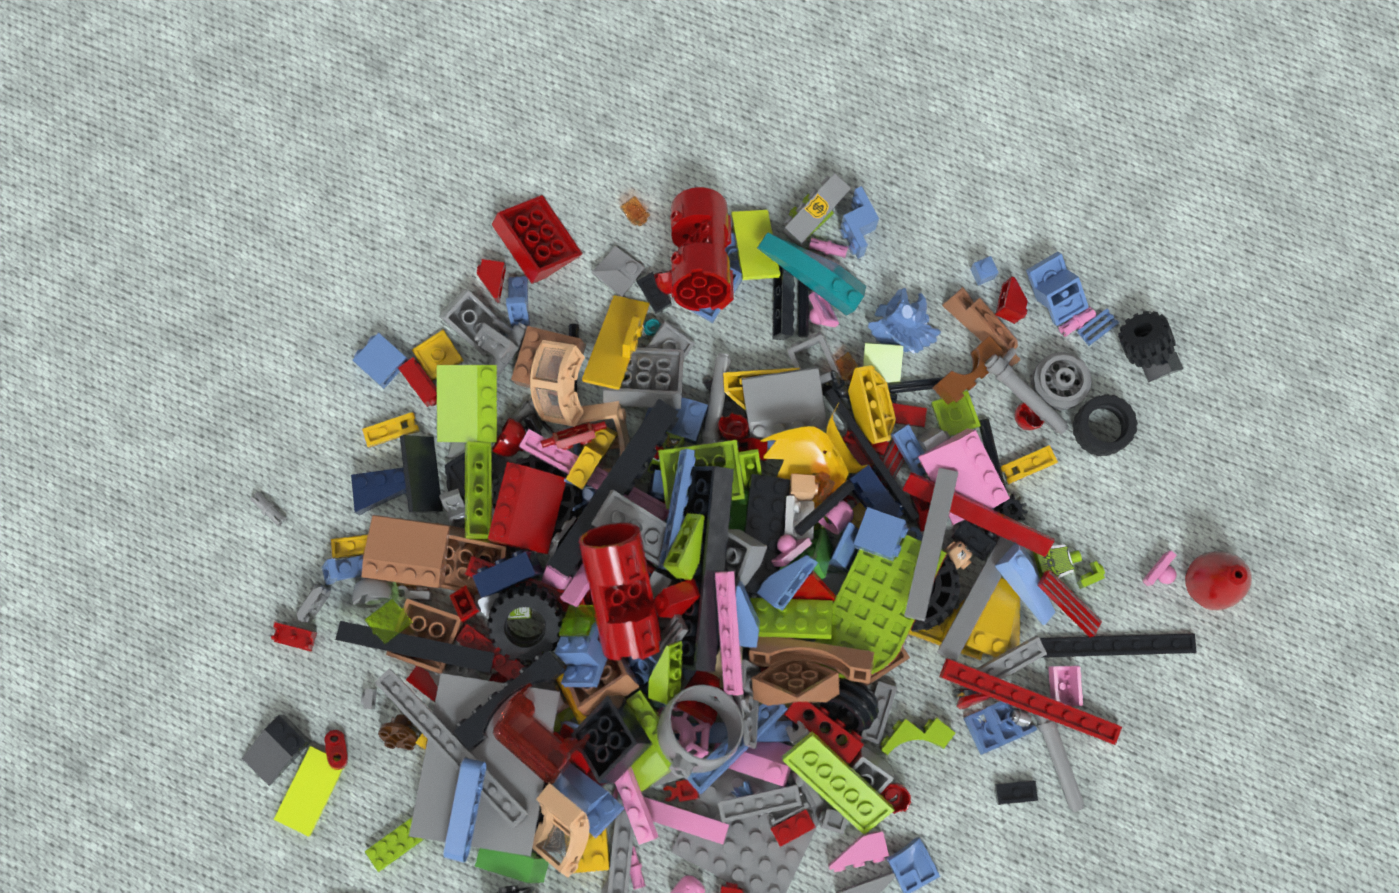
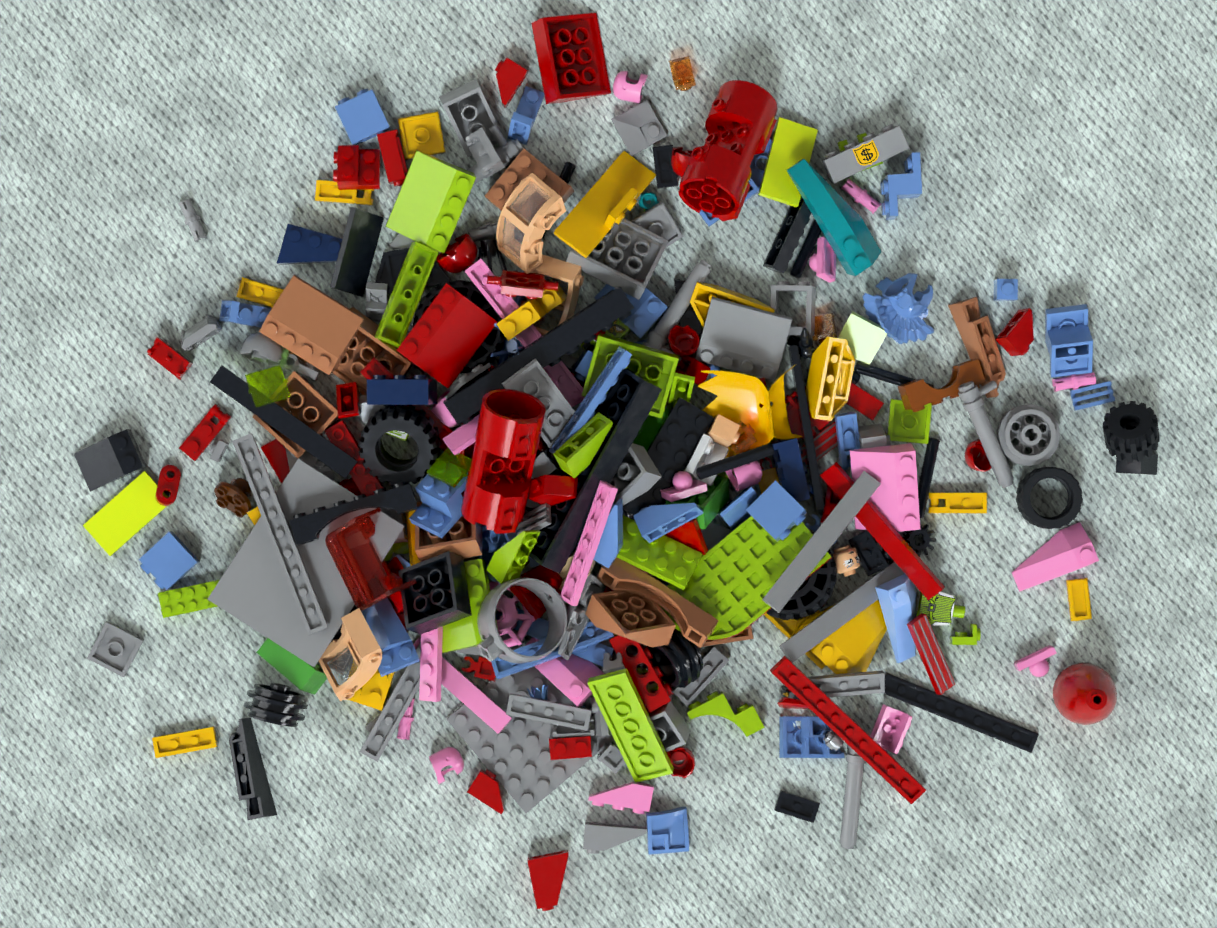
camera: 25 degrees right, 10 degrees up
medium blue beam [444,758,486,863] -> none
none -> medium blue piece [139,531,200,590]
none -> red plate [179,404,232,461]
none -> red plate [333,145,381,190]
none -> bright pink helmet [613,71,648,104]
none -> bright pink wedge [1011,522,1099,592]
none -> yellow tile [1066,578,1092,621]

